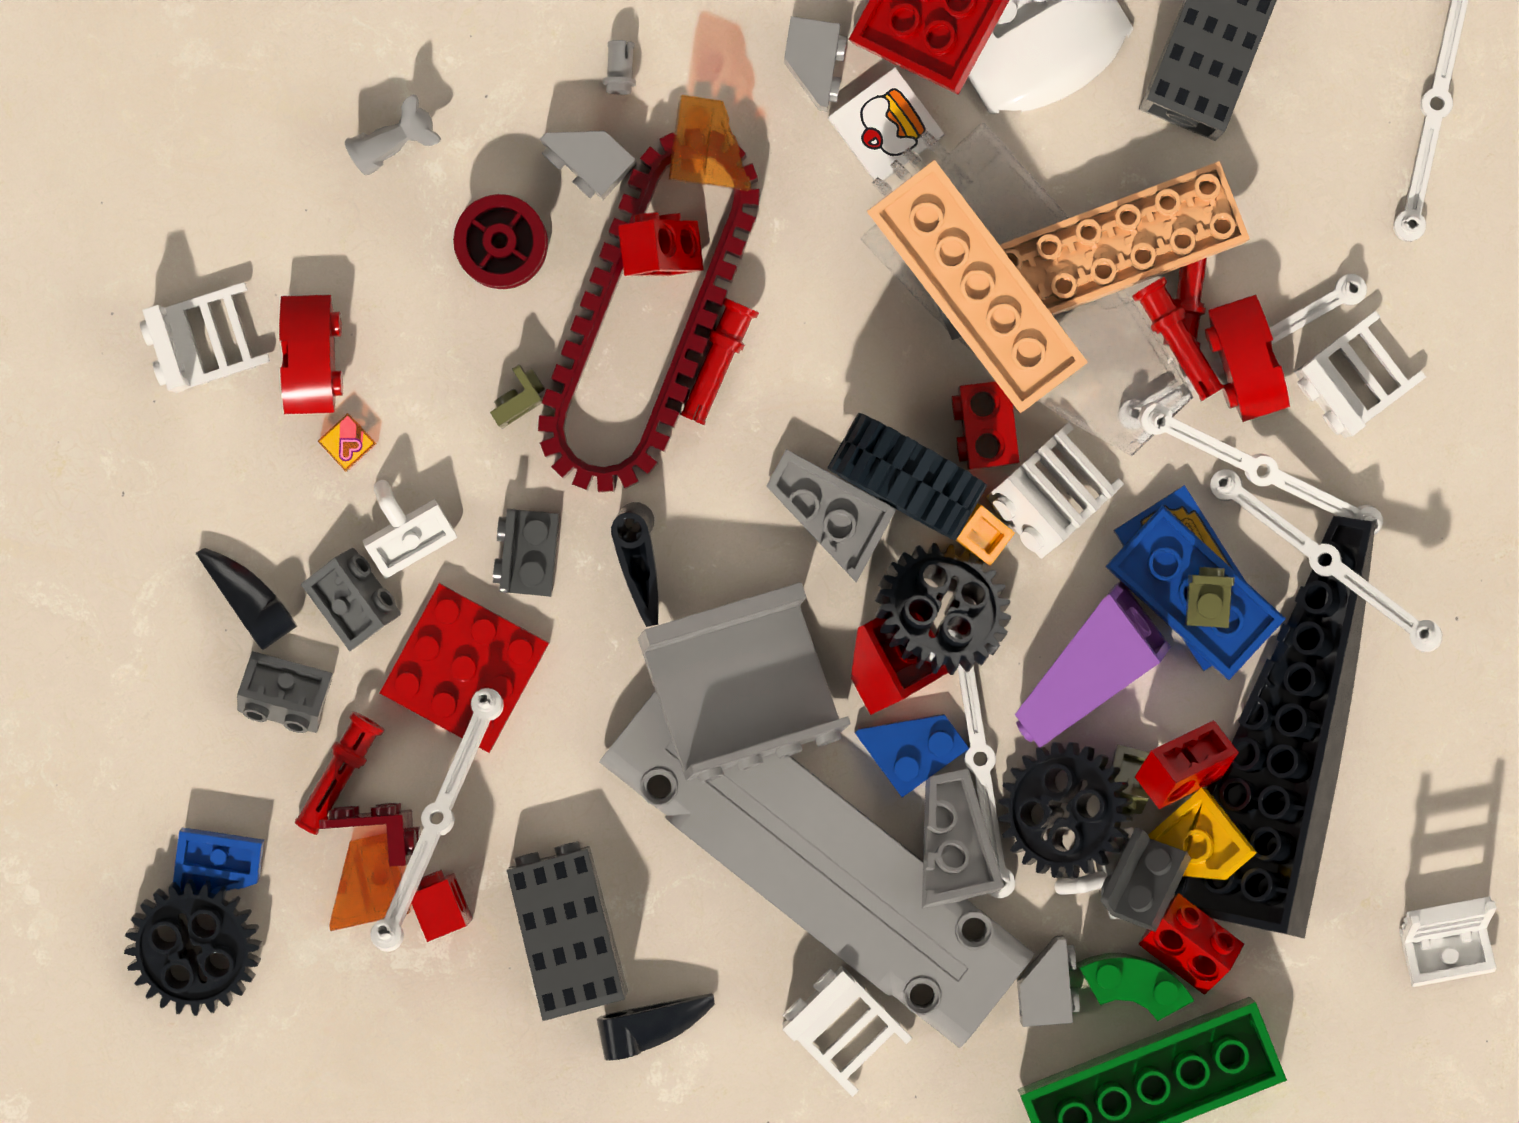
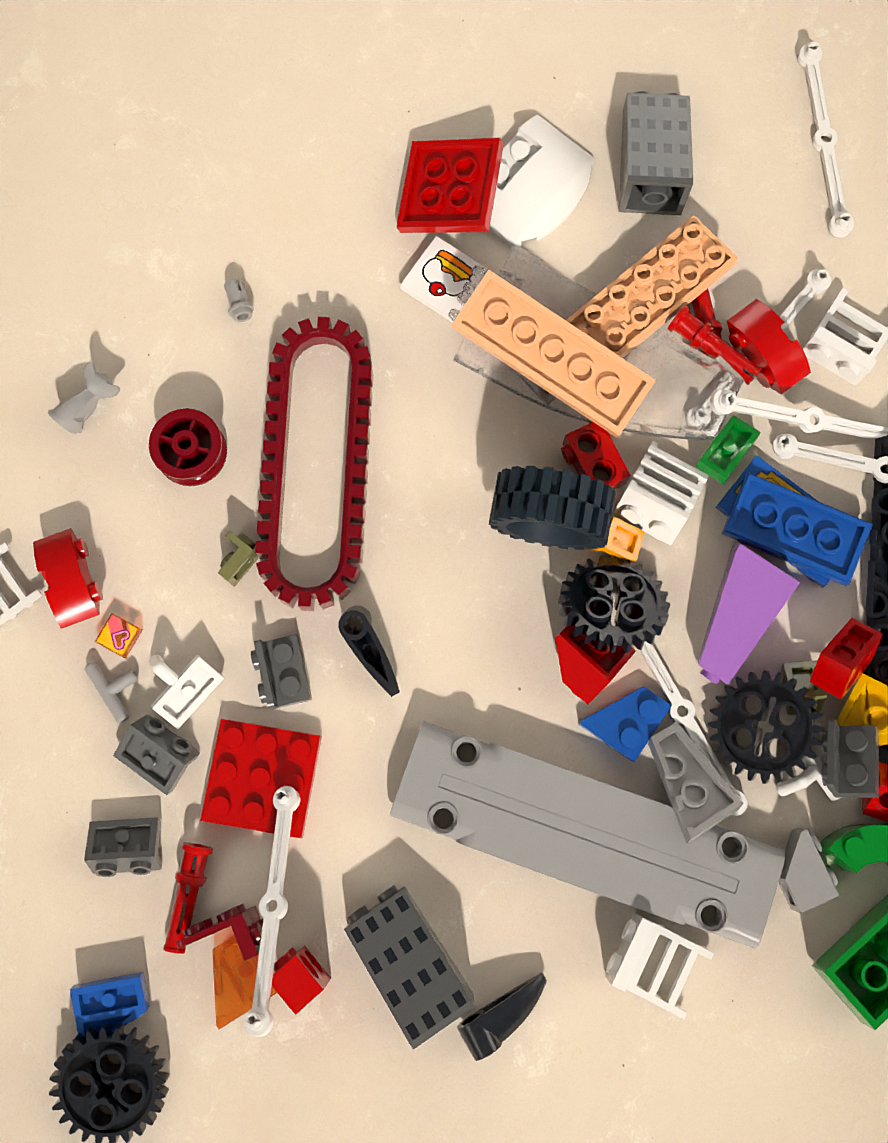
camera: 10 degrees left, 10 degrees down
black piece [196,548,297,650] -> none
light grey slope [540,131,637,200] -> none
red brick [618,212,704,276] -> none
light grey panel [638,582,851,783] -> none
clear orange wing [668,95,751,191] -> none
red pin [680,298,759,425] -> none
light grey wing [767,449,896,583] -> none
light grey slope [784,16,847,112] -> none
olive bracket [1185,567,1235,628] -> none
none -> light grey piece [84,662,138,723]
none -> green plate [696,415,761,485]

